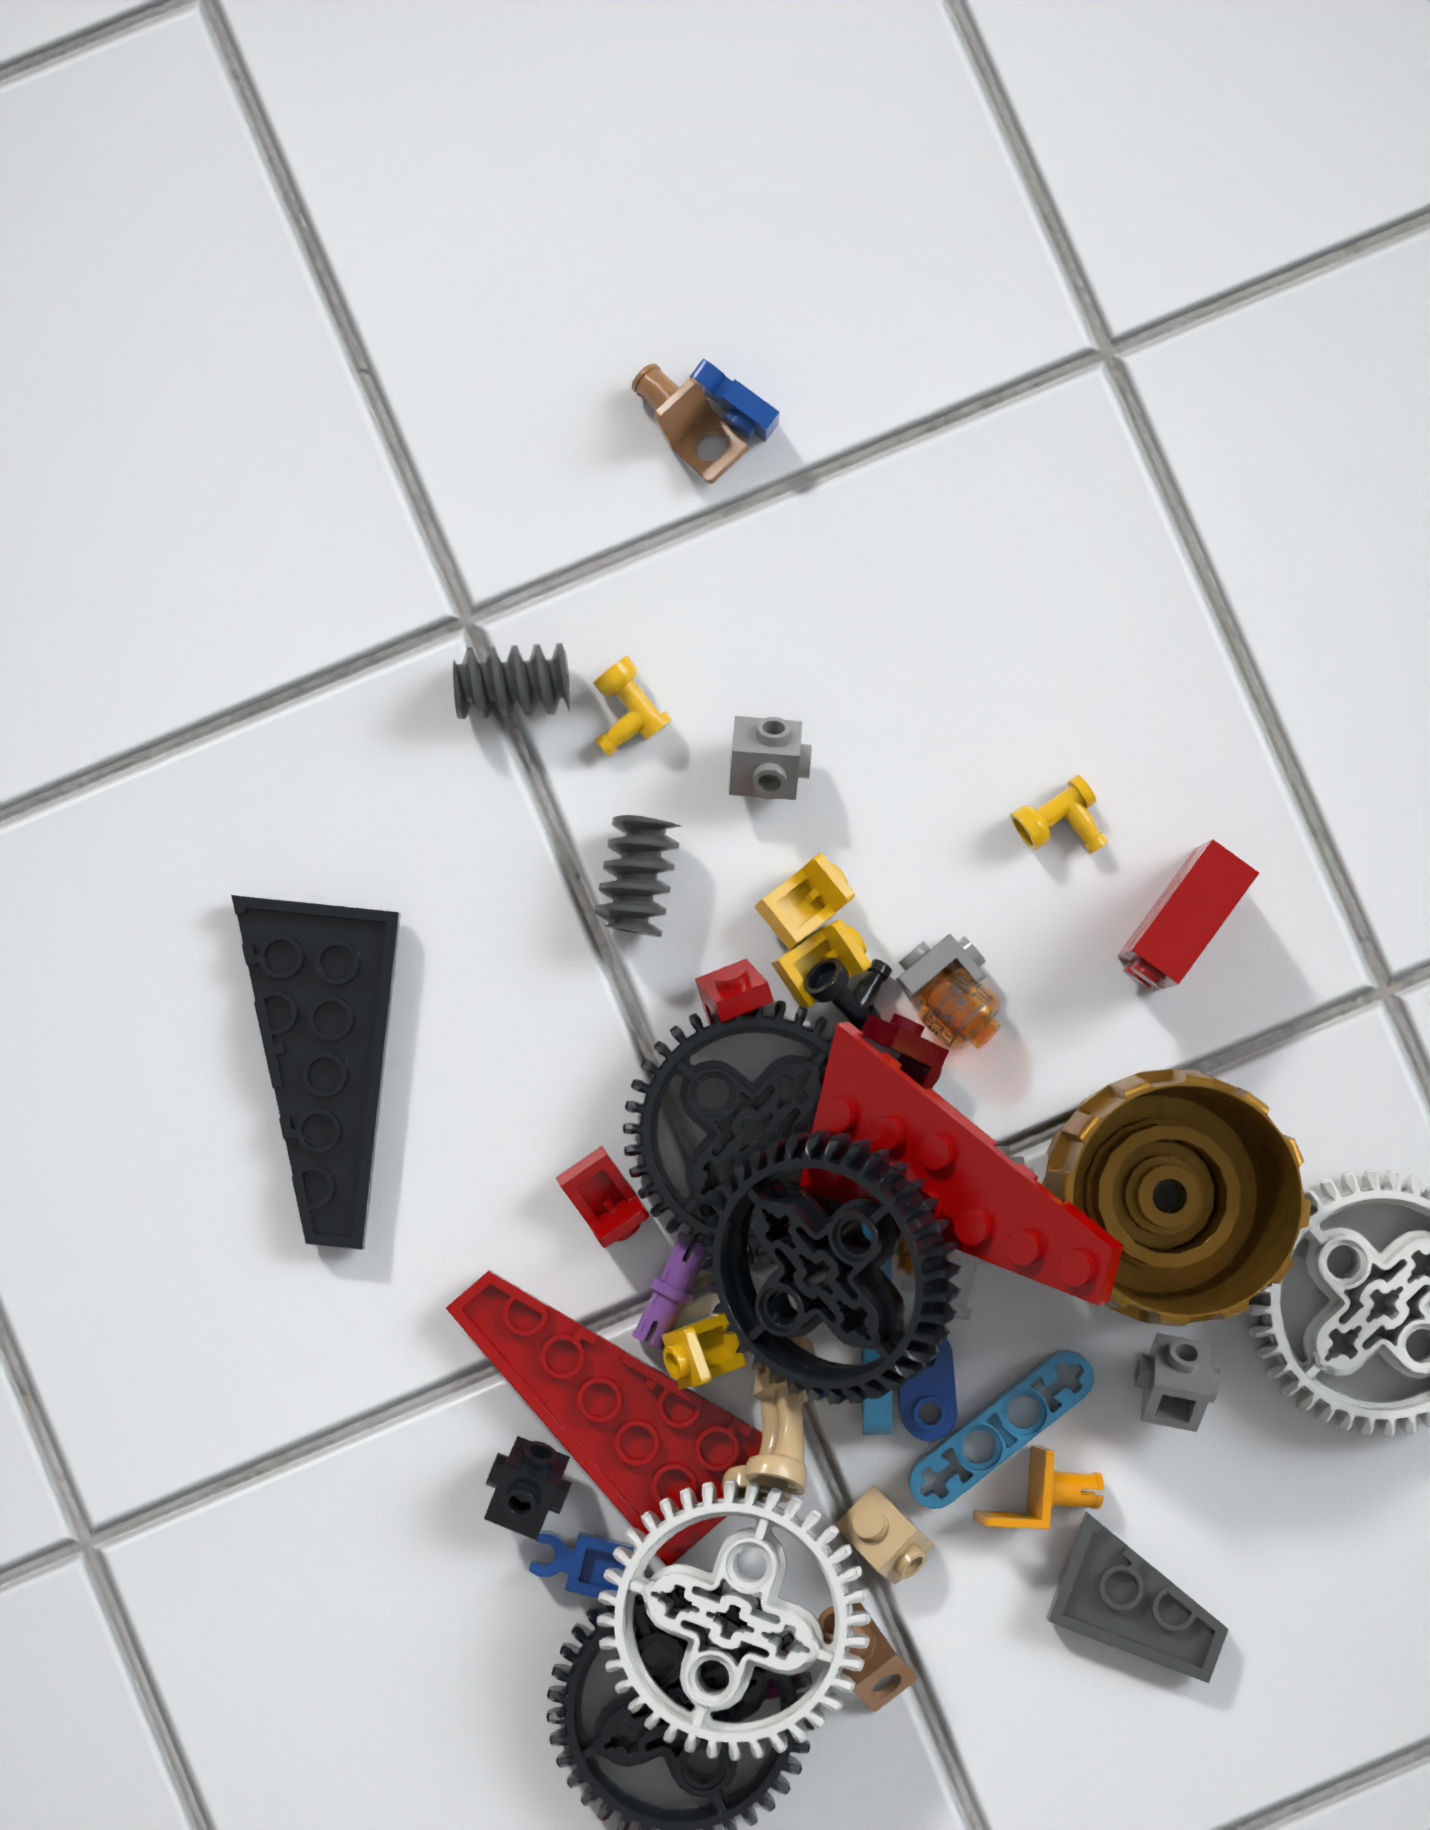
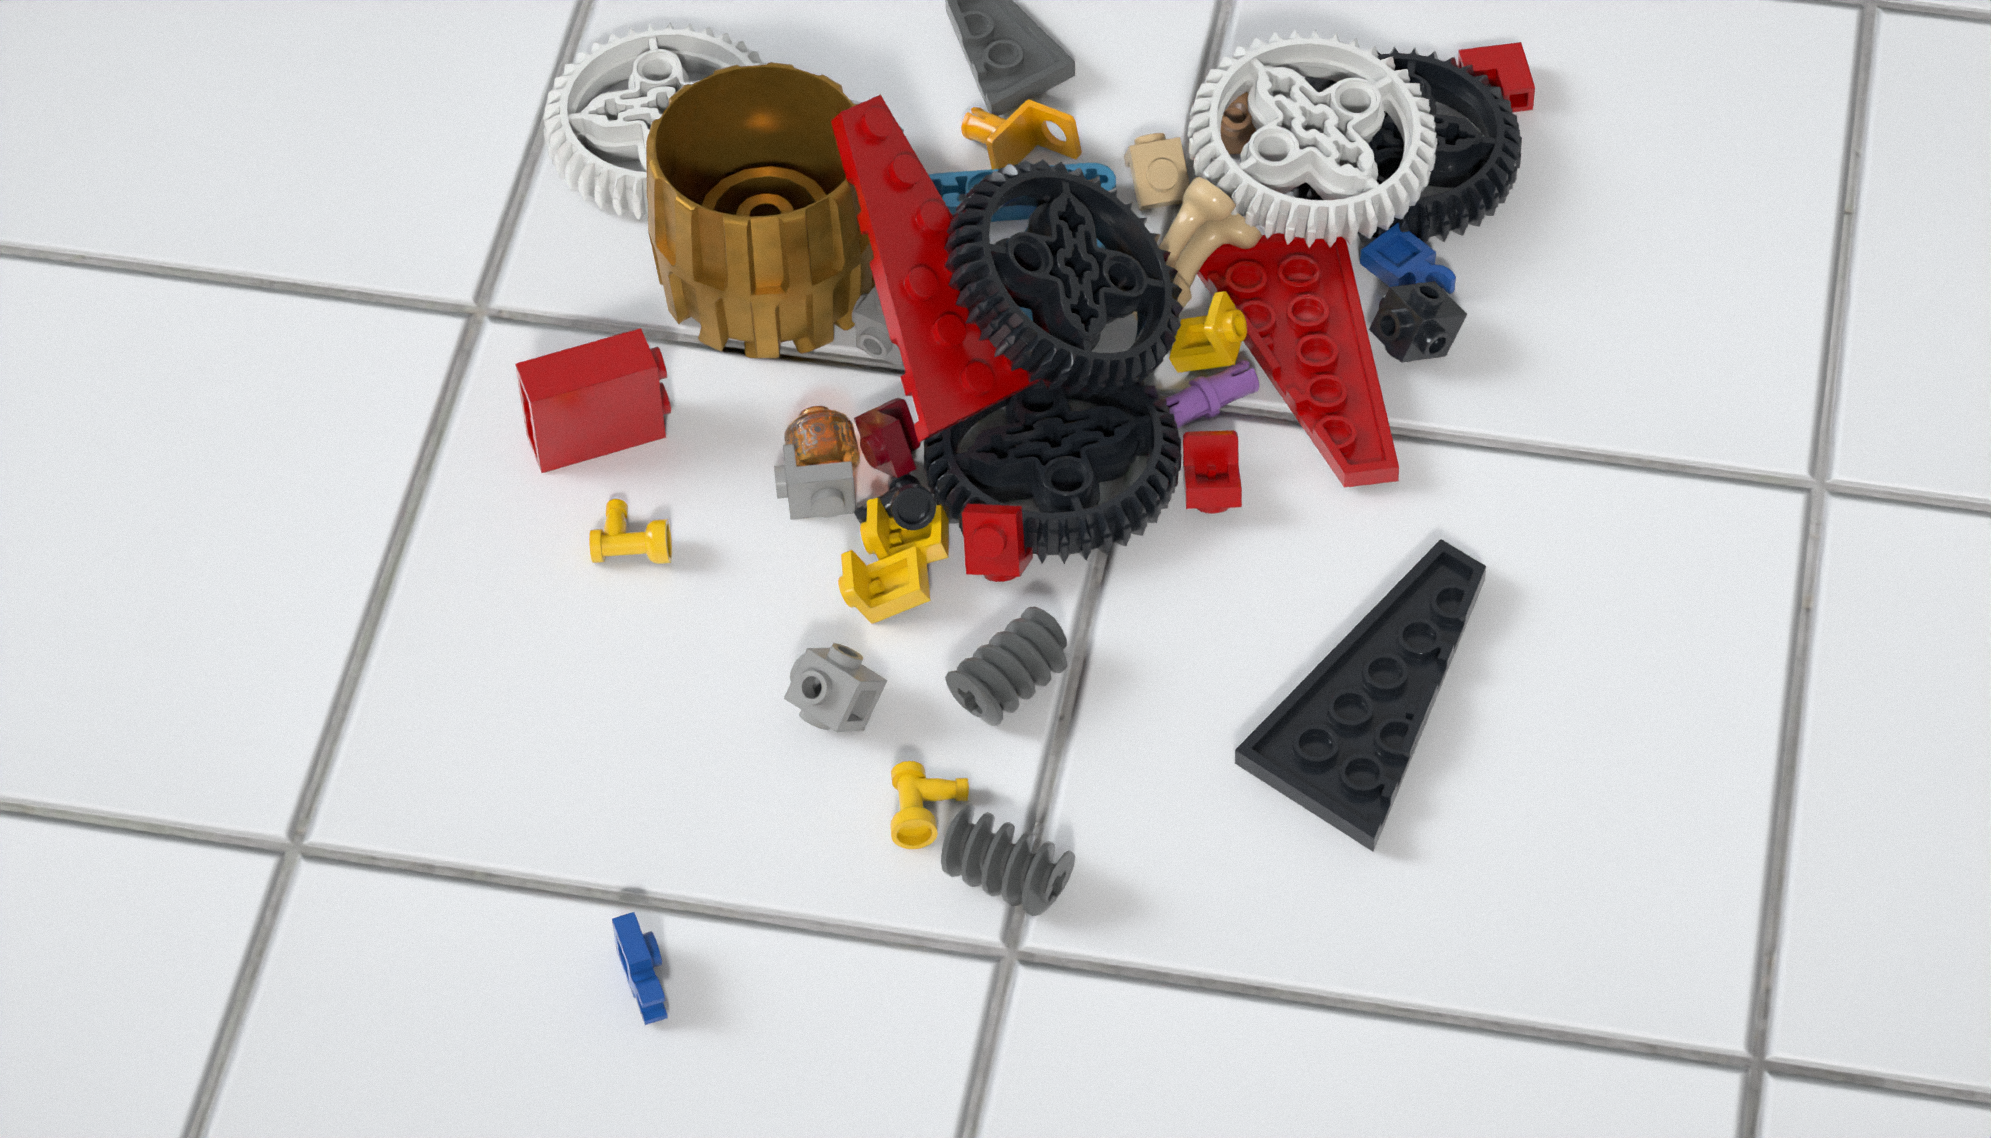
camera: 145 degrees left, 35 degrees down
medium nougat bracket [631,364,749,484] -> none

